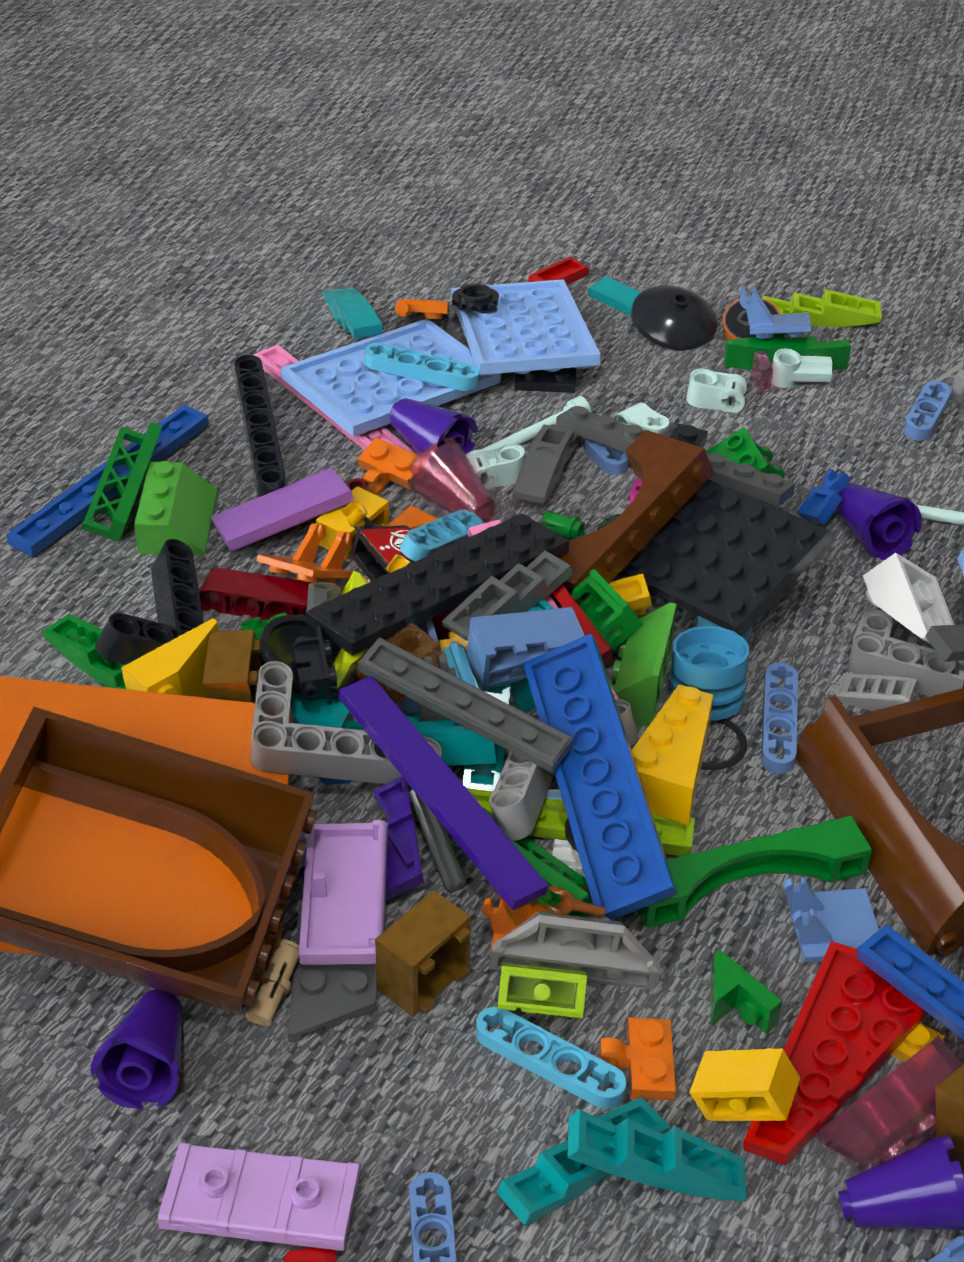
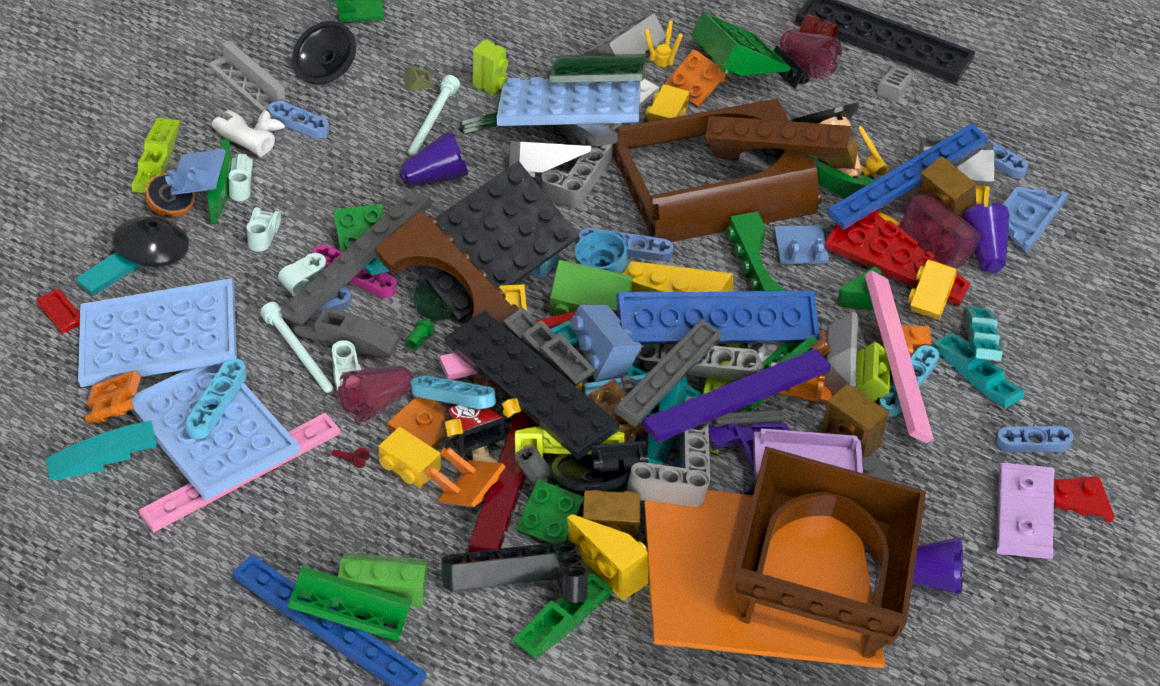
camera: 90 degrees left, 5 degrees up
medium lavender tile [210,468,354,552] -> none
black beam [234,355,286,498] -> none
orange plate [357,438,429,496] -> none
dark purple cone [390,398,478,474] -> none
black gear [452,284,499,313] -> none
green hinge [571,569,643,650] -> none
black plate [670,423,708,448] -> none
clear pink tile [751,351,773,393] -> none
blue plate [797,469,851,525] -> none
light grey slope [835,673,917,711] -> none
none -> white piece [211,110,285,157]
none -> bright pink tile [865,270,934,443]

